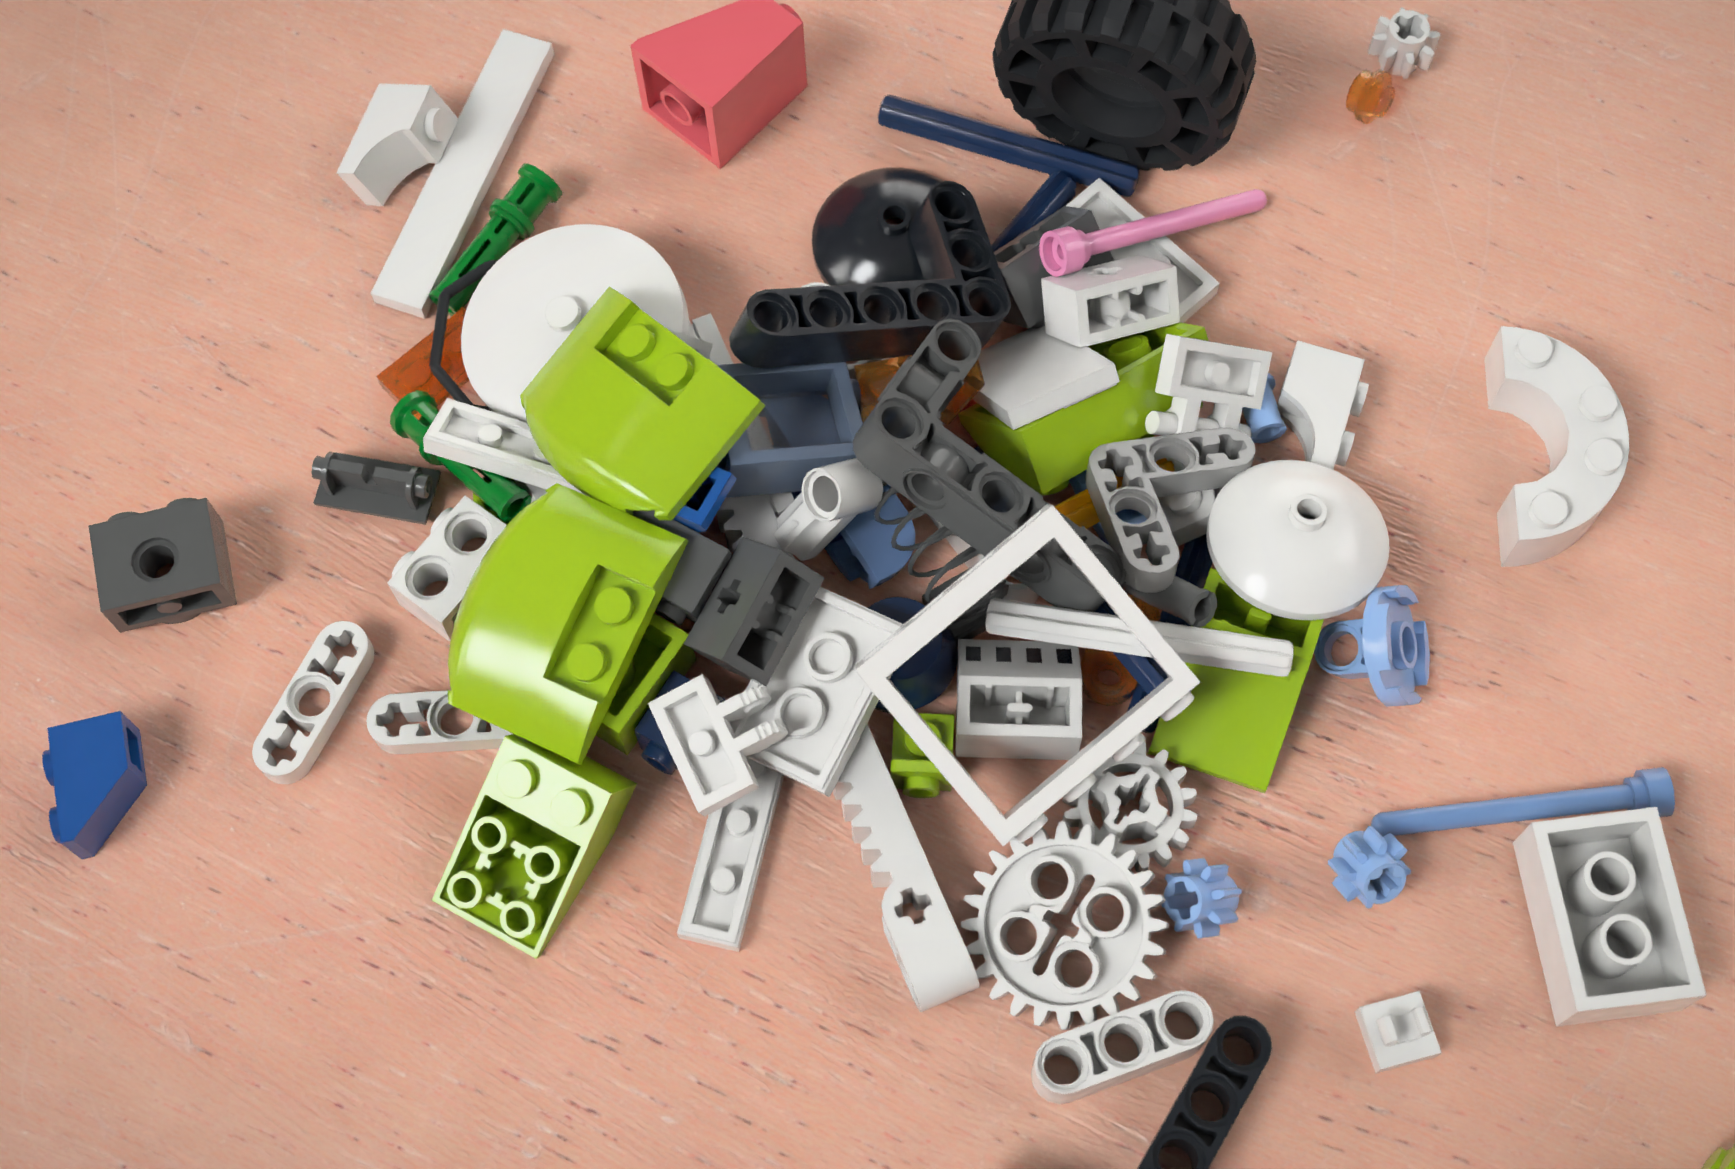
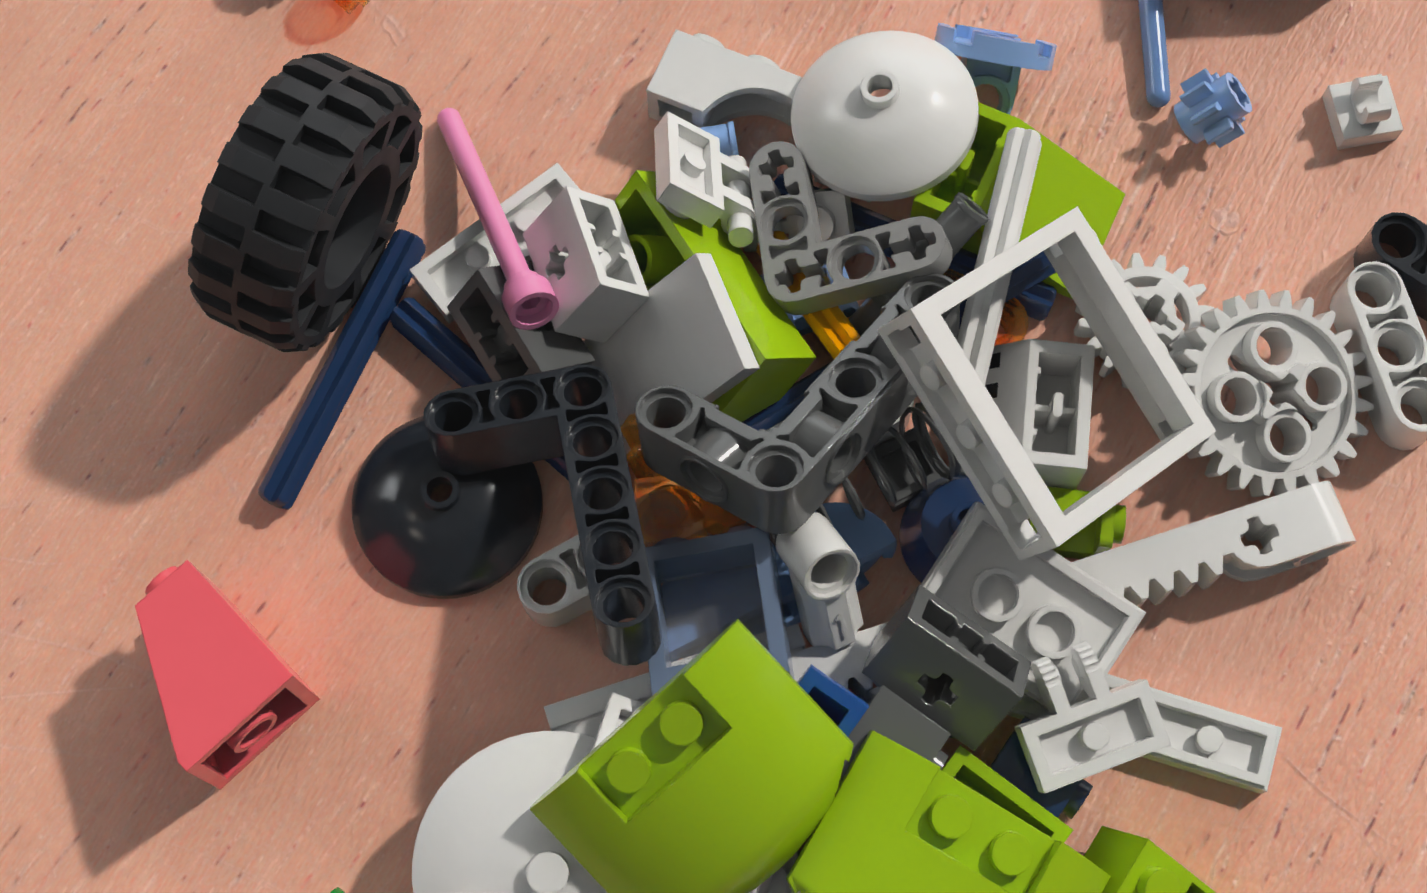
camera: 85 degrees left, 5 degrees up
light blue gear [1161,858,1242,939] -> none

